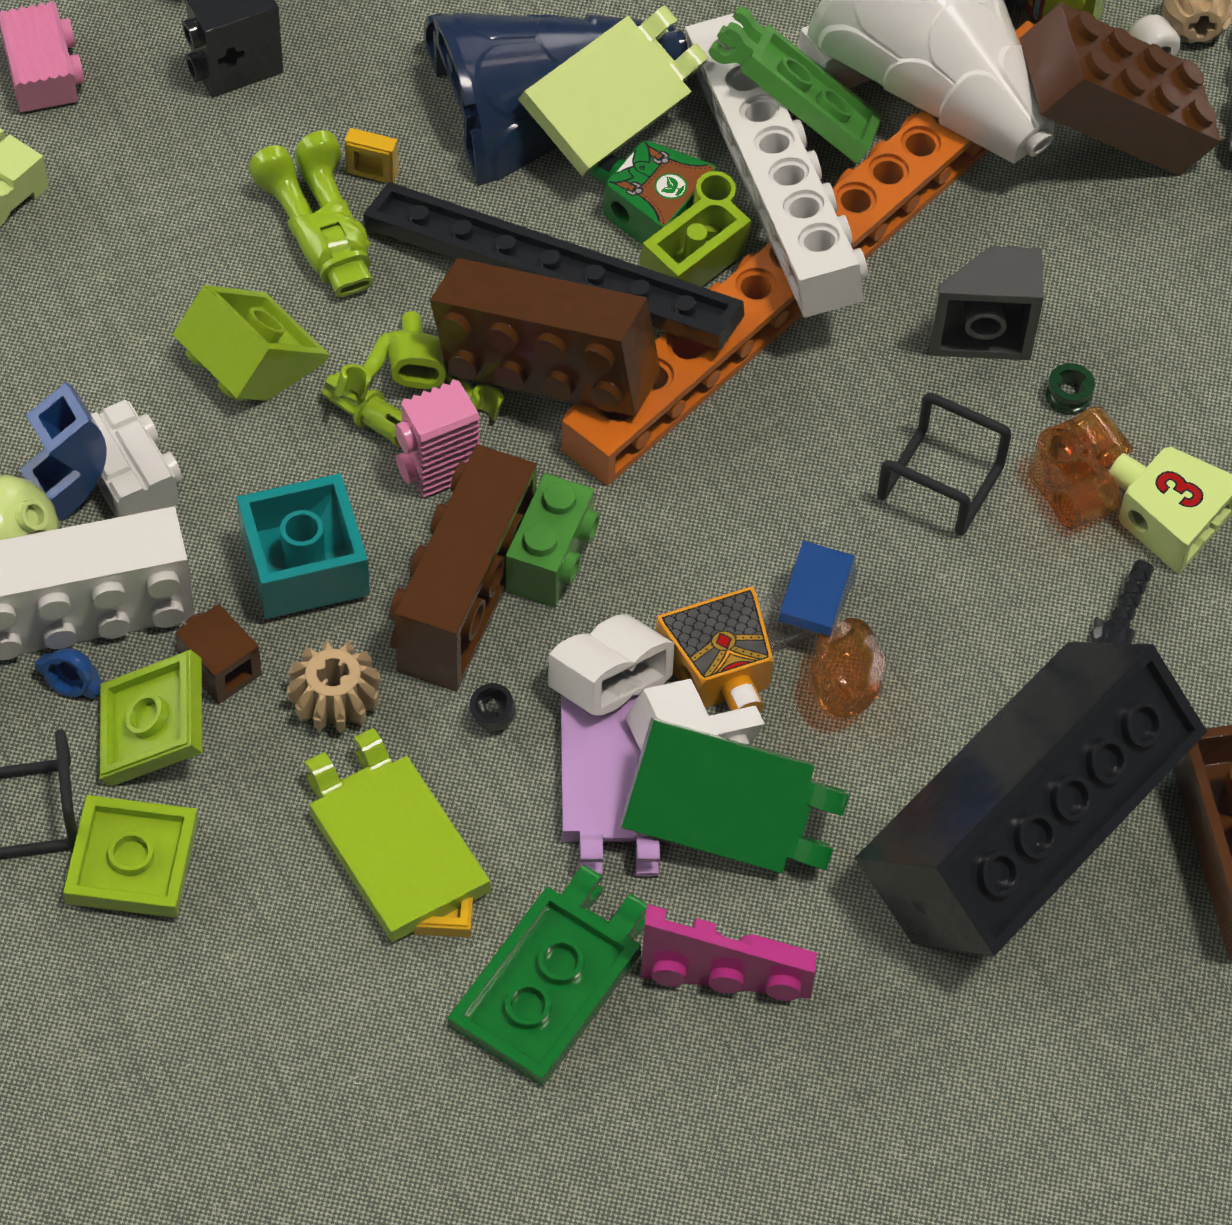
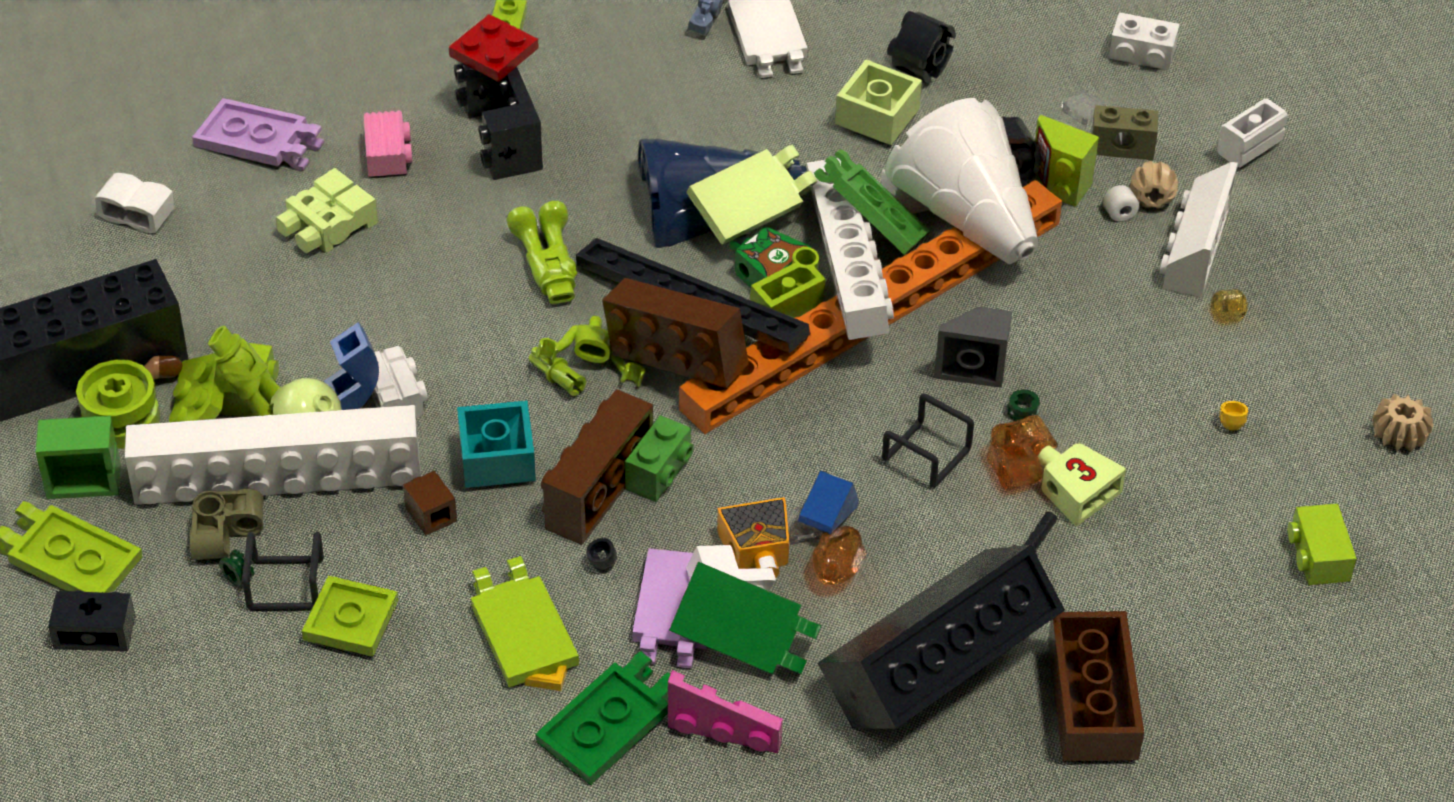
camera: 10 degrees right, 10 degrees down
blue piece [34,648,102,699] -> none
lime plate [99,650,202,787] -> none
lime slope [172,285,330,401] -> none
tan gear [287,638,381,735] -> none
yellow tile [344,128,399,183] -> none
bright pink brick [395,379,480,497] -> none
white brick [548,614,674,716] -> none
reddish brown brick [1019,2,1221,176] -> none

